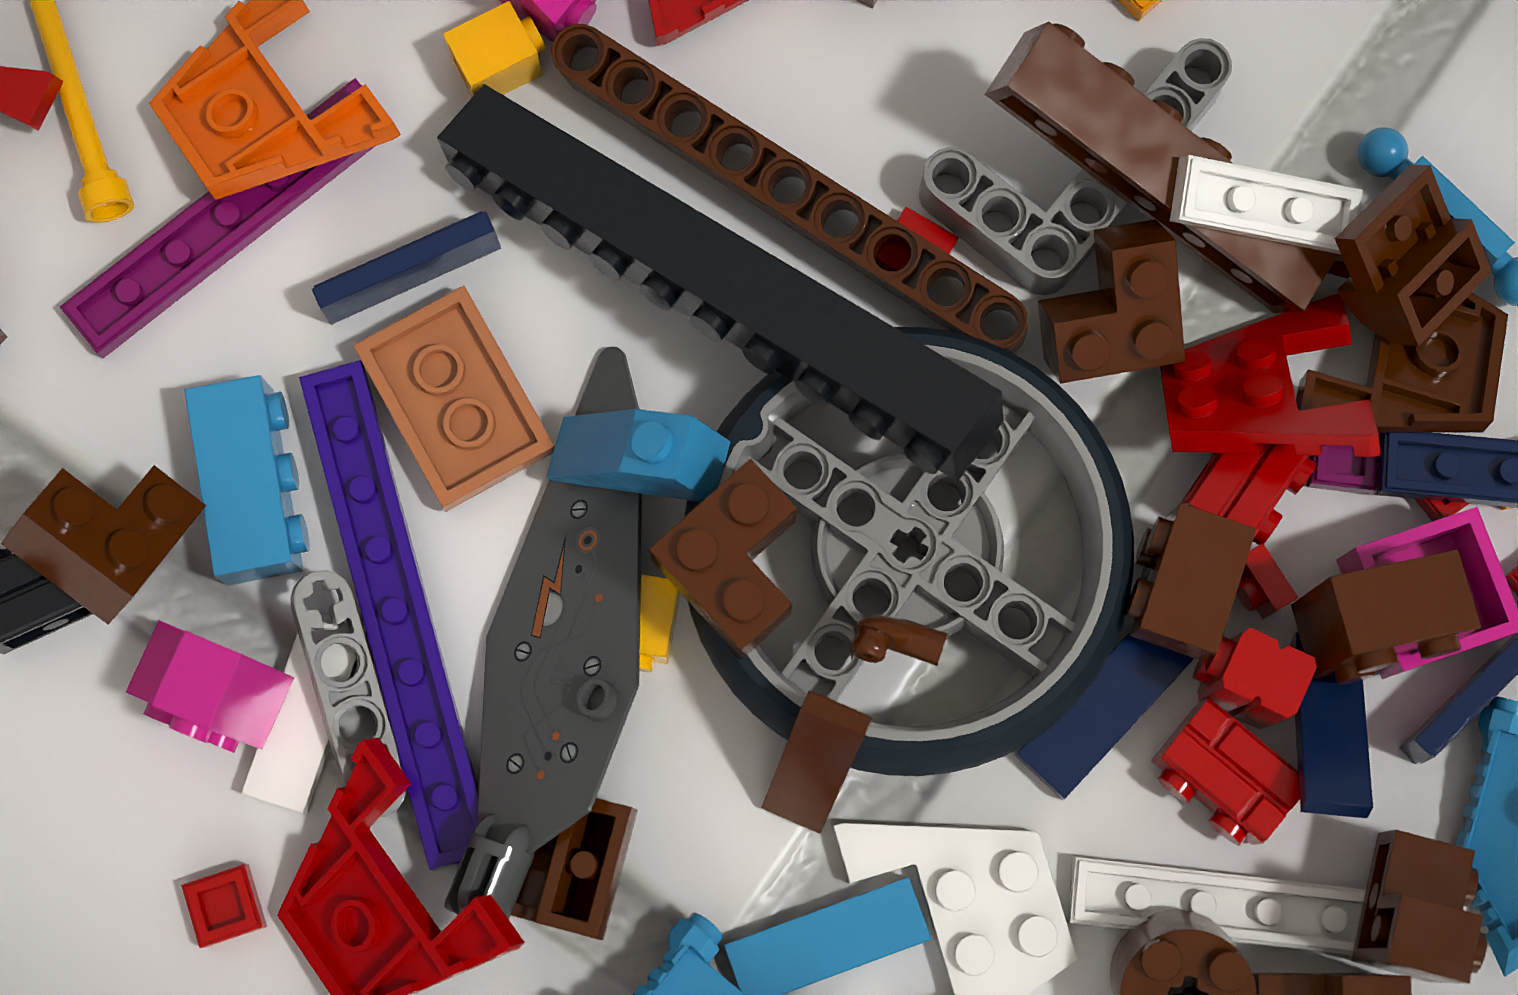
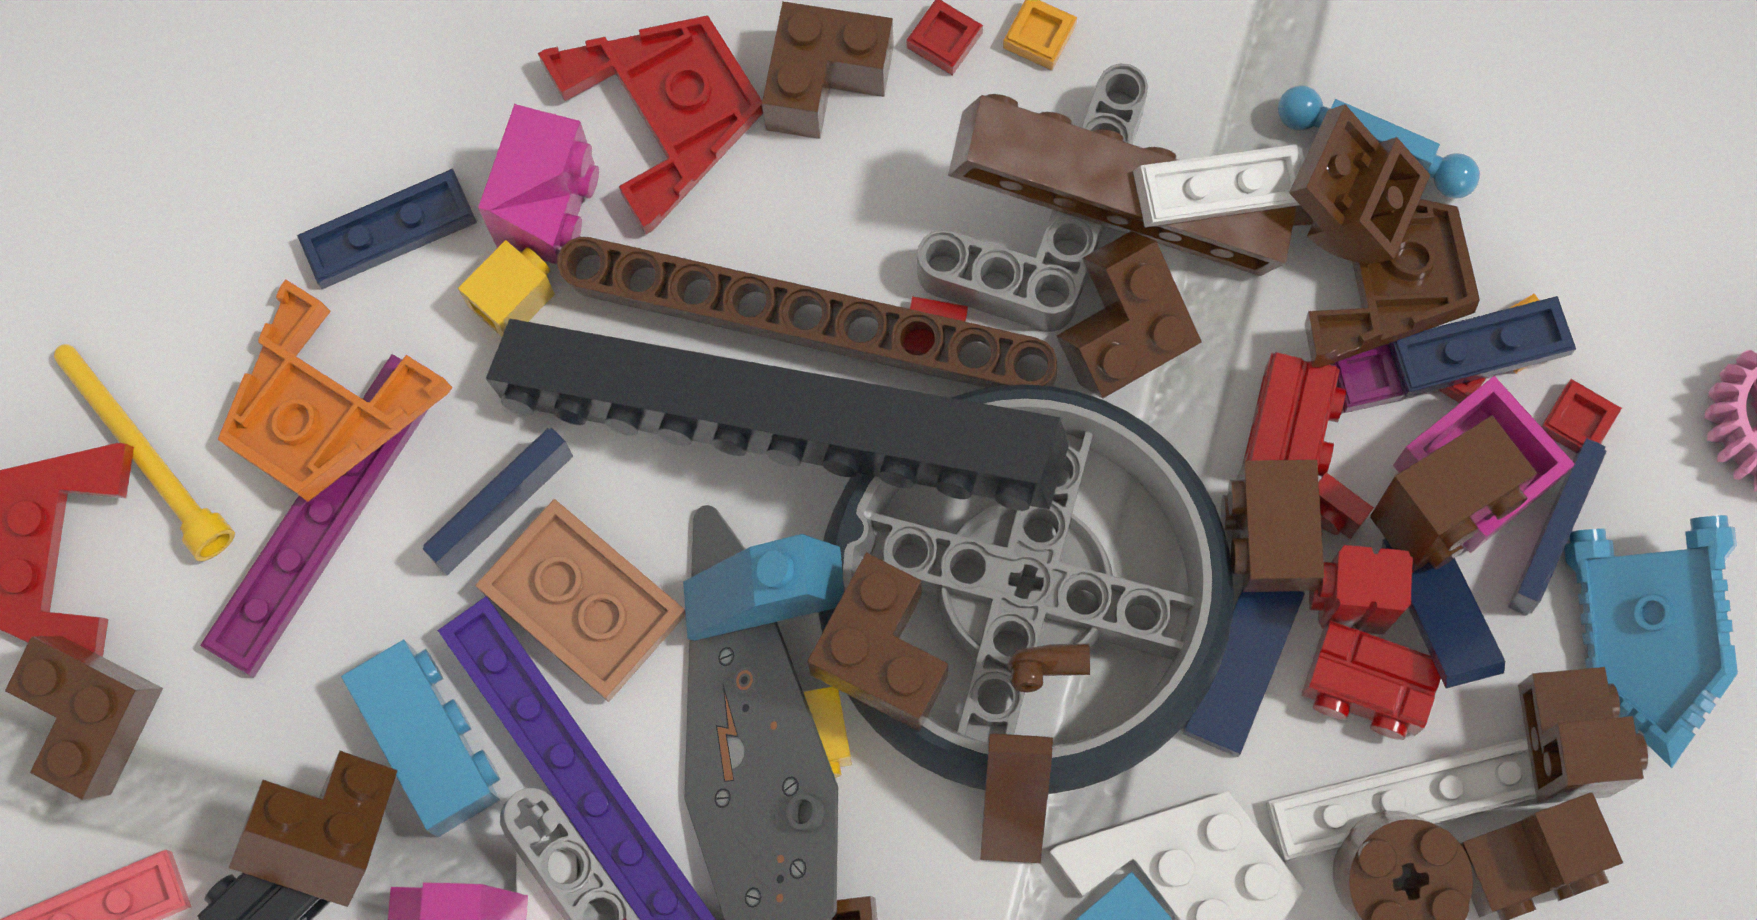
camera: 15 degrees left, 5 degrees down
red wing [1160,294,1381,457] -> none

